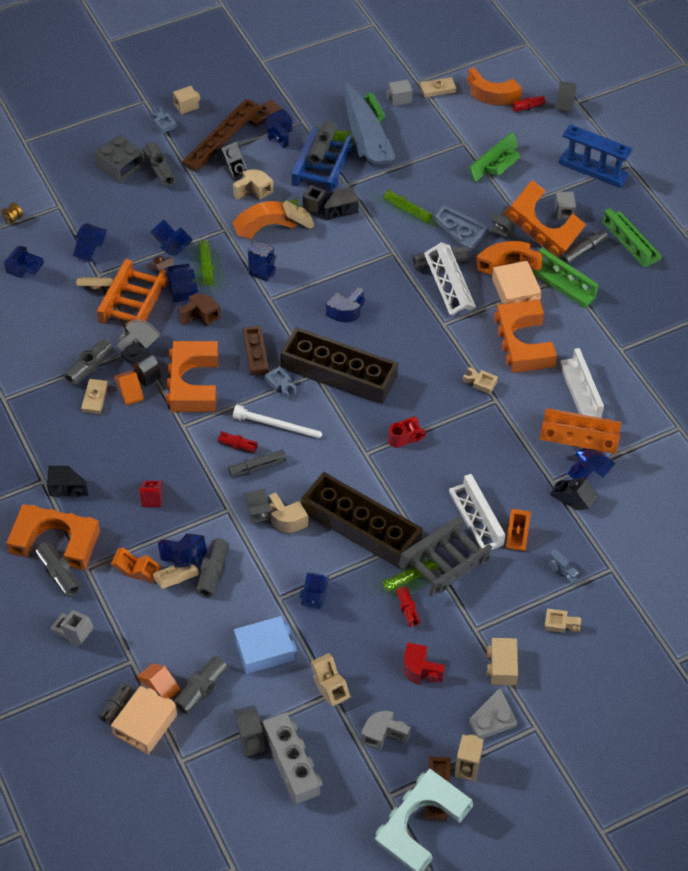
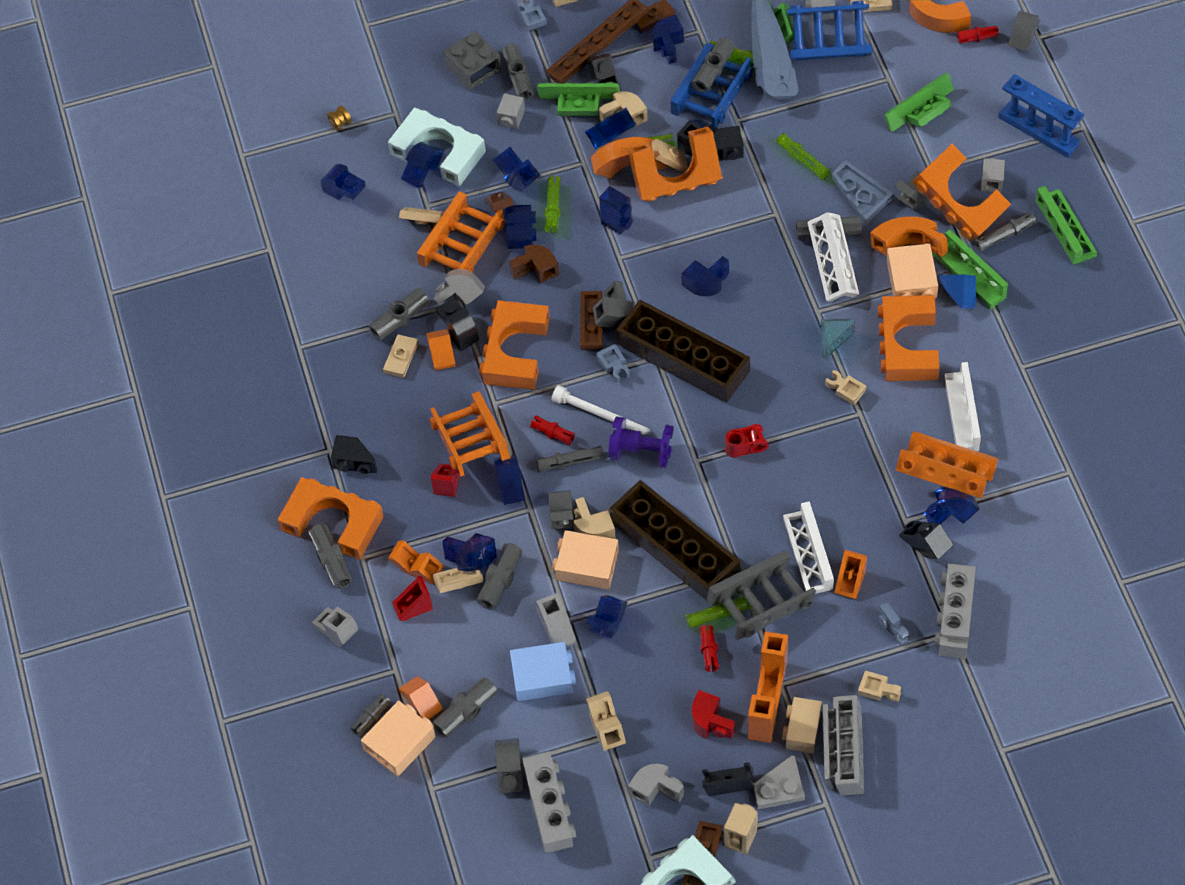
camera: 15 degrees right, 5 degrees up
none -> light aqua arch [388,107,486,187]
none -> red slope [392,576,433,621]
none -> orange fence [429,391,511,477]
none -> clear blue brick [493,454,526,505]
none -> light grey brick [497,94,525,129]
none -> light grey slope [536,593,576,647]
none -> bright green bracket [537,83,620,116]
none -> light nougat brick [552,530,619,590]
none -> clear blue brick [585,107,636,149]
none -> dark grey brick [593,281,633,328]
none -> dark purple piece [608,416,674,468]
none -> orange arch [628,127,722,202]
none -> black hinge [702,762,755,796]
none -> orange arch [748,631,788,743]
none -> blue fence [786,1,872,61]
none -> clear light blue slope [821,319,855,360]
none -> light grey brick [823,695,864,796]
none -> light grey brick [934,563,976,659]
none -> blue slope [937,274,976,309]

